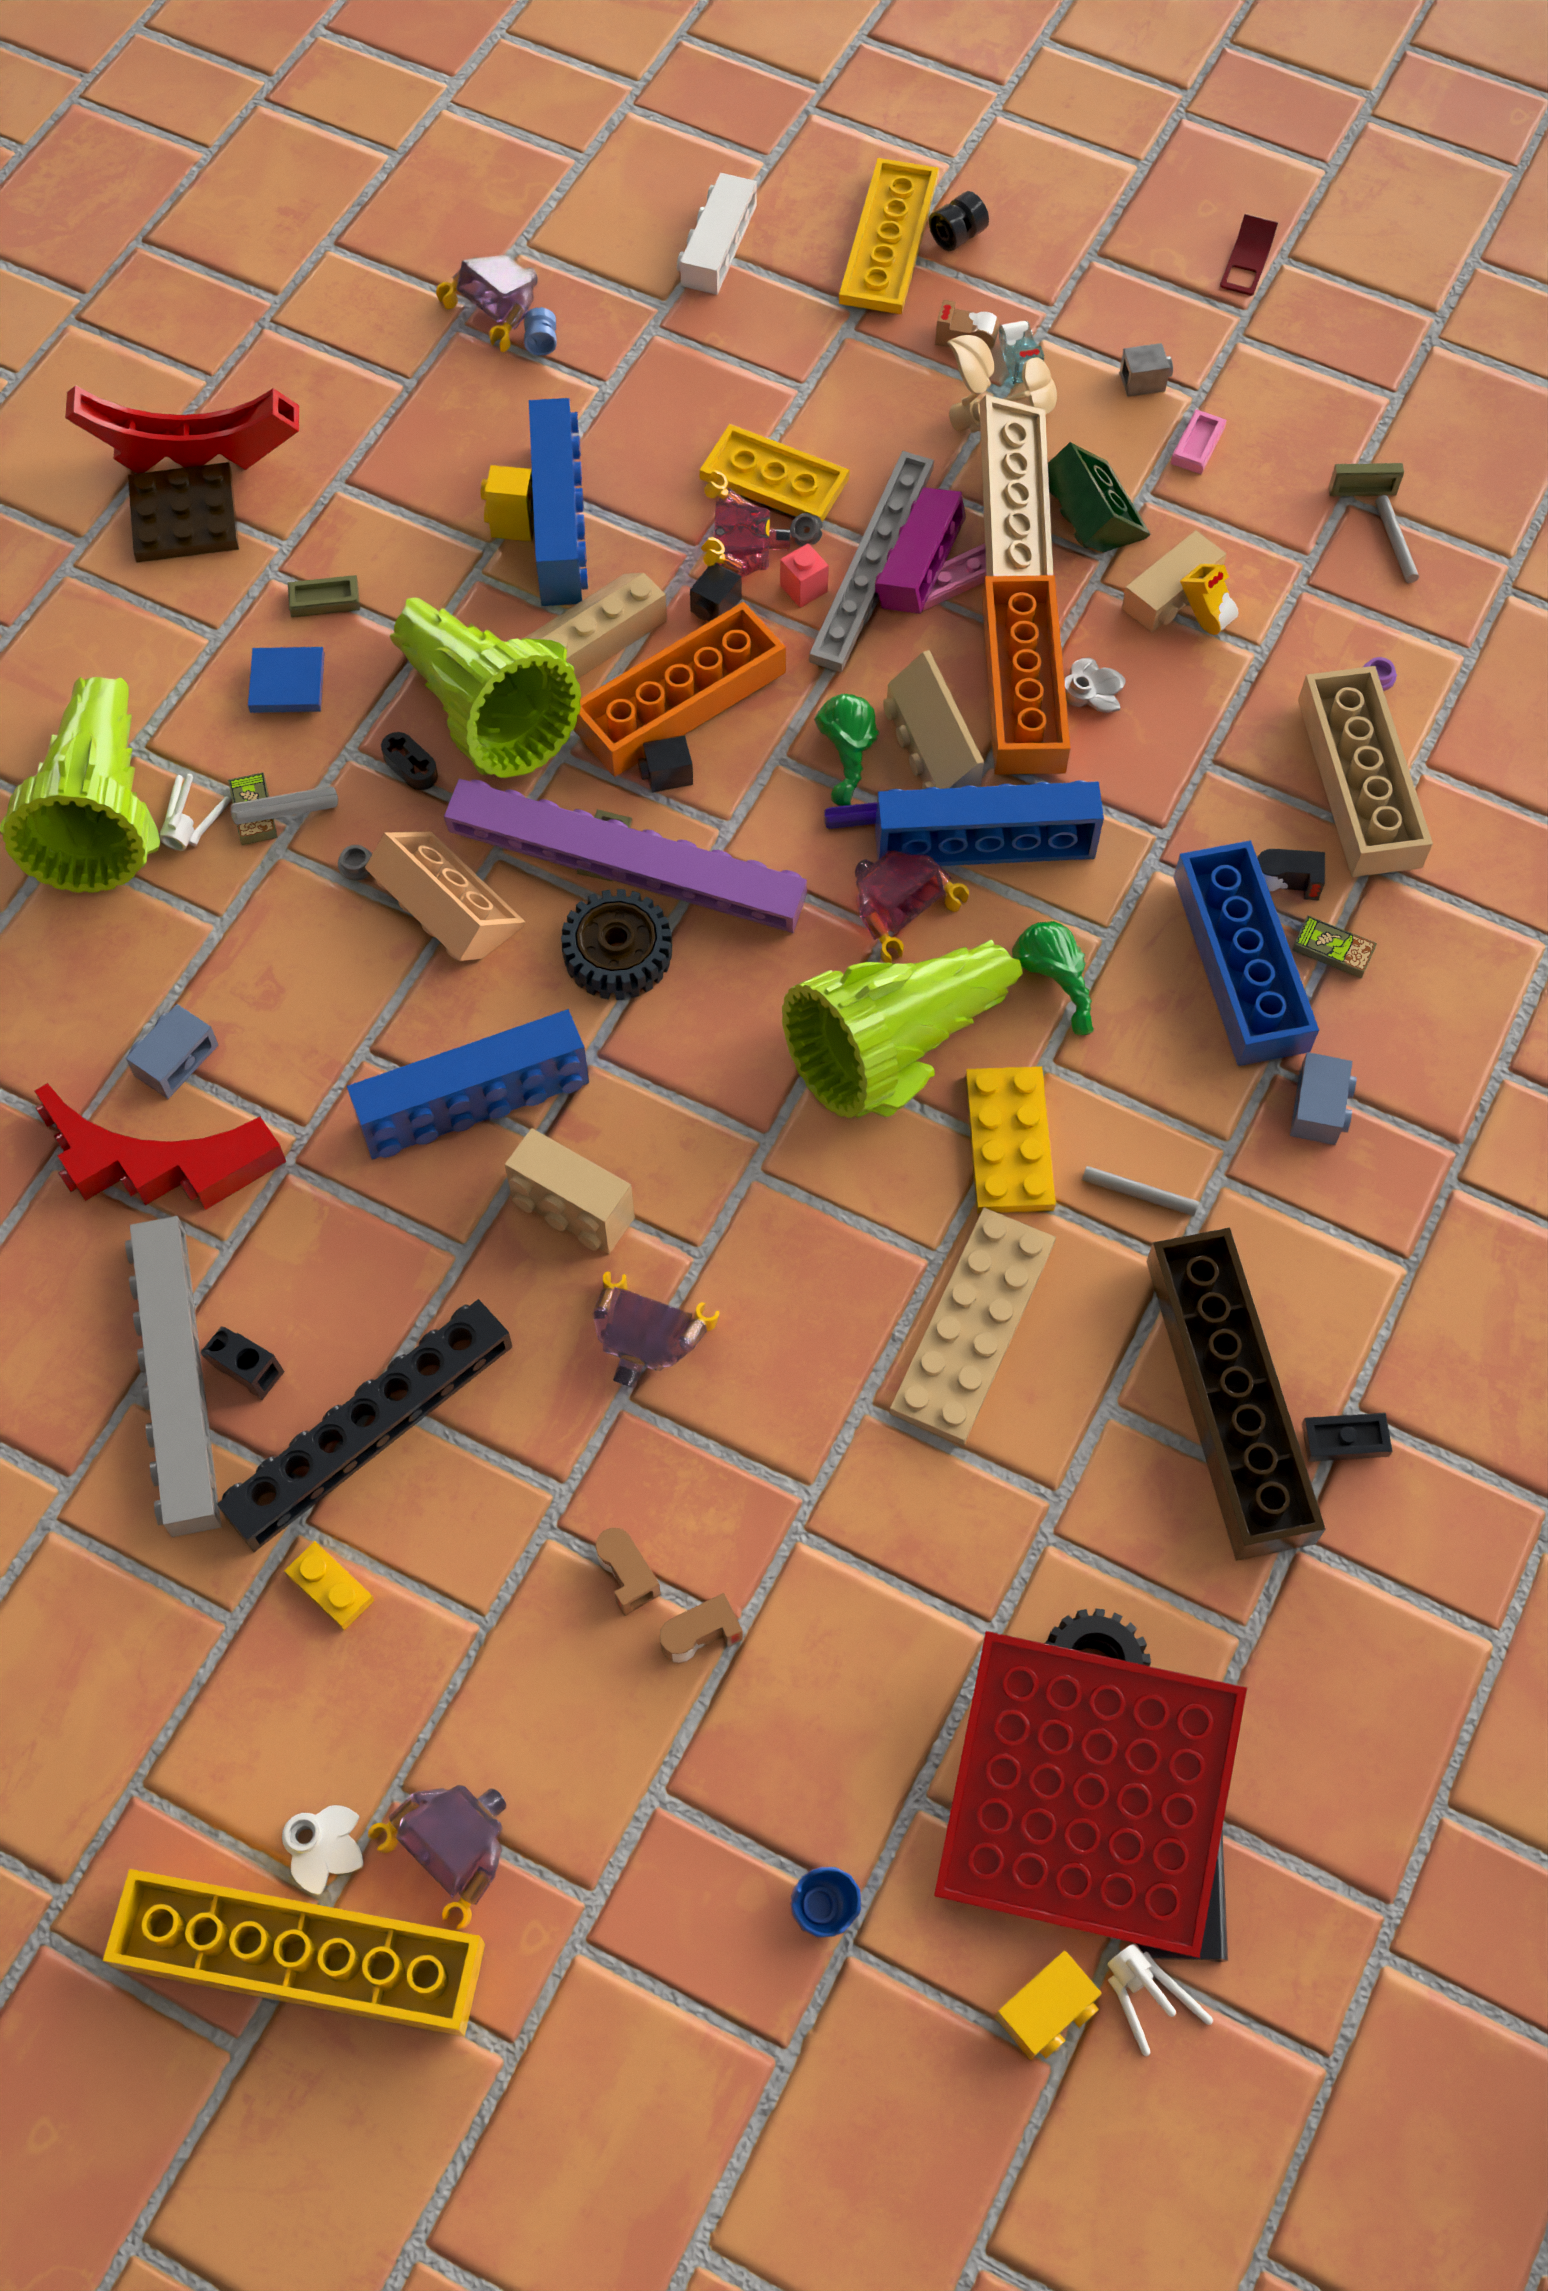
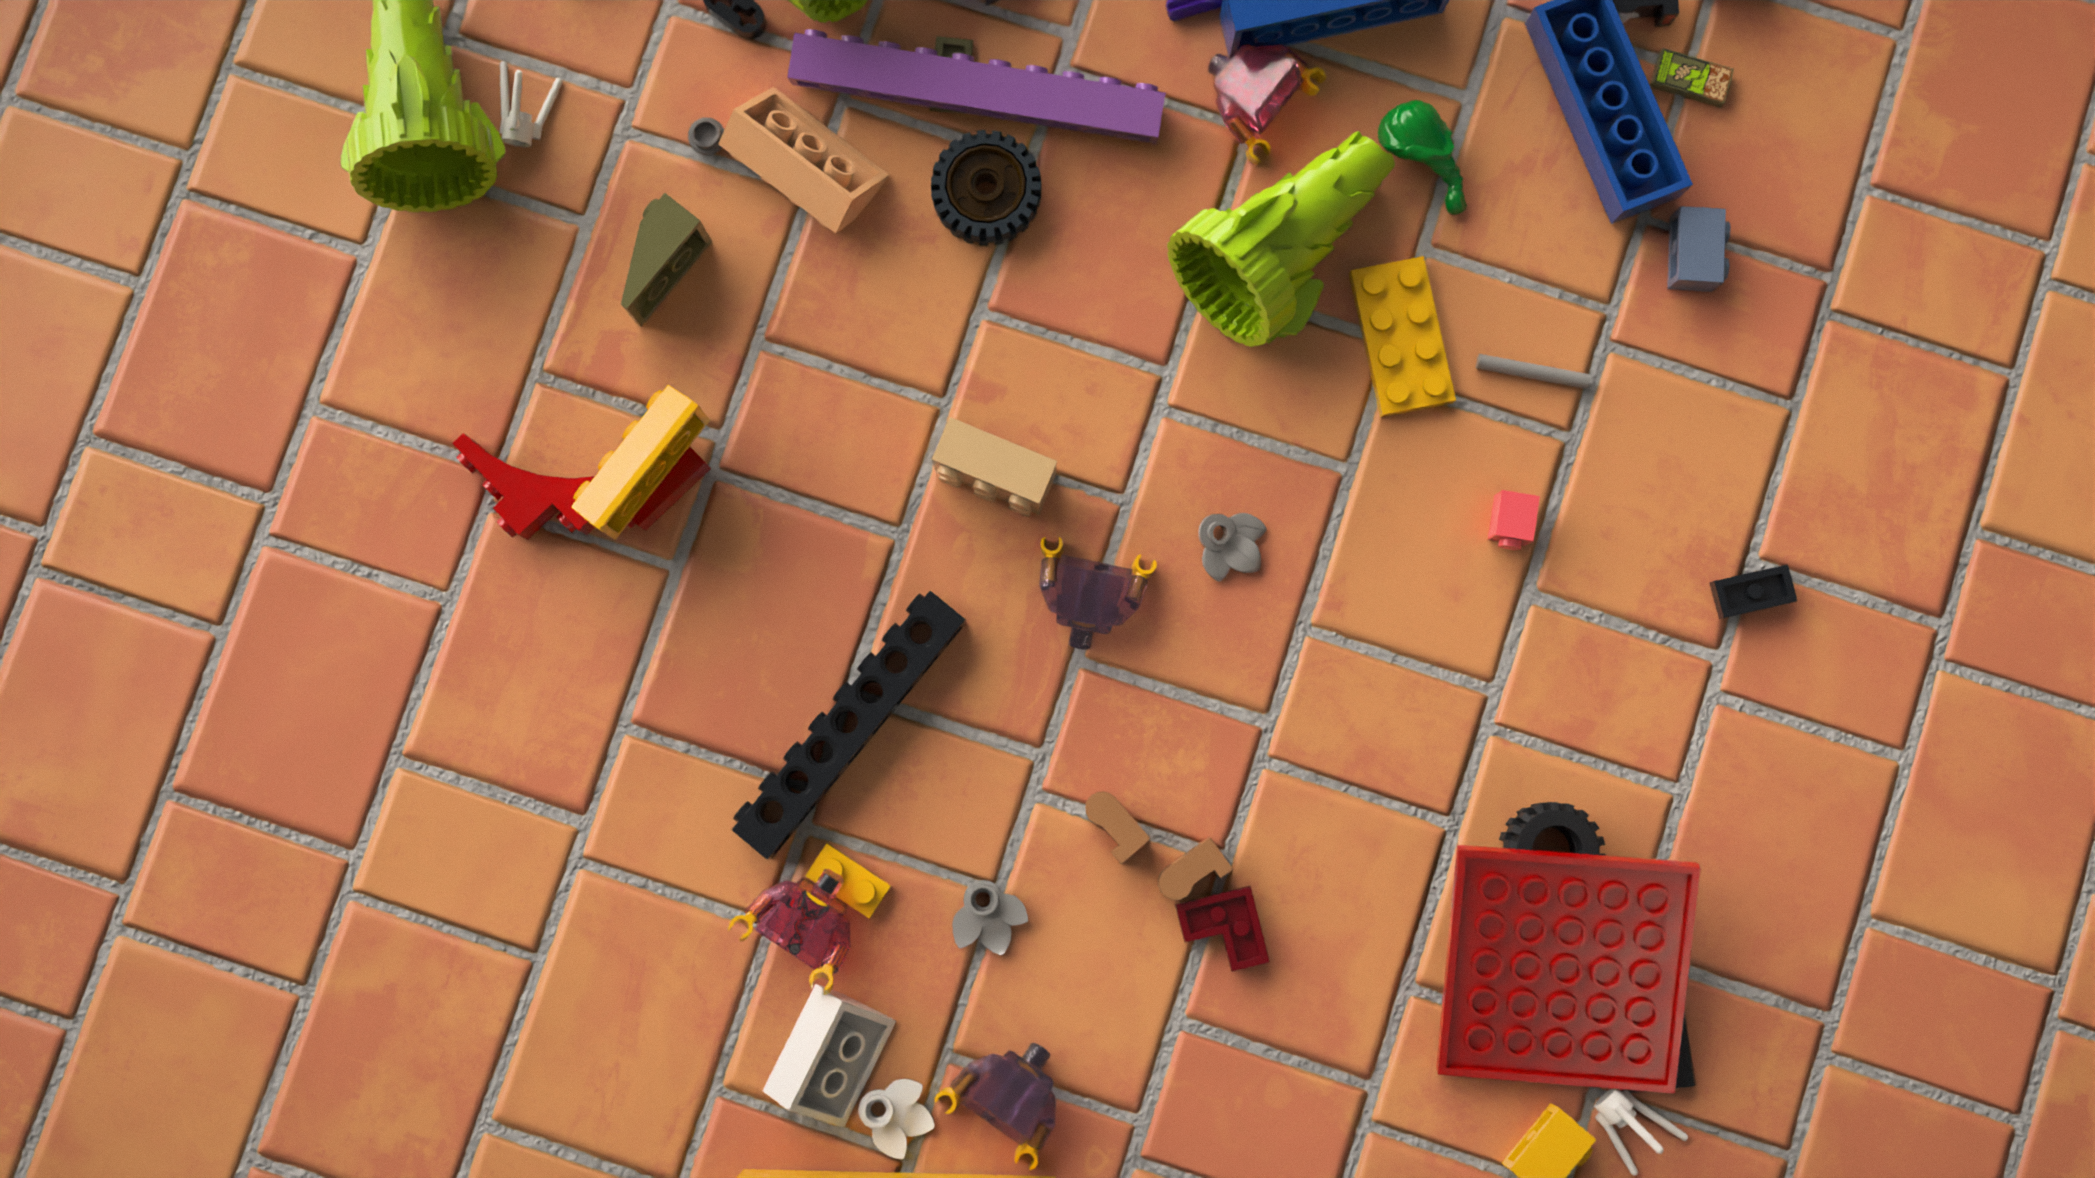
camera: 10 degrees left, 20 degrees up
light grey brick [125,1216,222,1537] -> none
sand blue brick [126,1004,218,1099] -> none
black leg [200,1326,285,1400] -> none
tile [228,772,278,845] -> none
light grey axle [231,786,338,825] -> none
blue brick [347,1009,589,1160] -> none
blue hair [790,1867,861,1938] -> none
tan plate [889,1207,1056,1446] -> none
dark brown brick [1146,1227,1326,1561] -> none
none -> yellow slope [571,385,710,540]
none -> olive slope [621,193,712,327]
none -> clear pink torso [728,869,851,995]
none -> white slope [763,984,896,1128]
none -> light grey plate [952,880,1028,955]
none -> dark red plate [1175,886,1270,972]
none -> light grey plate [1198,513,1267,582]
none -> coral brick [1488,490,1540,550]

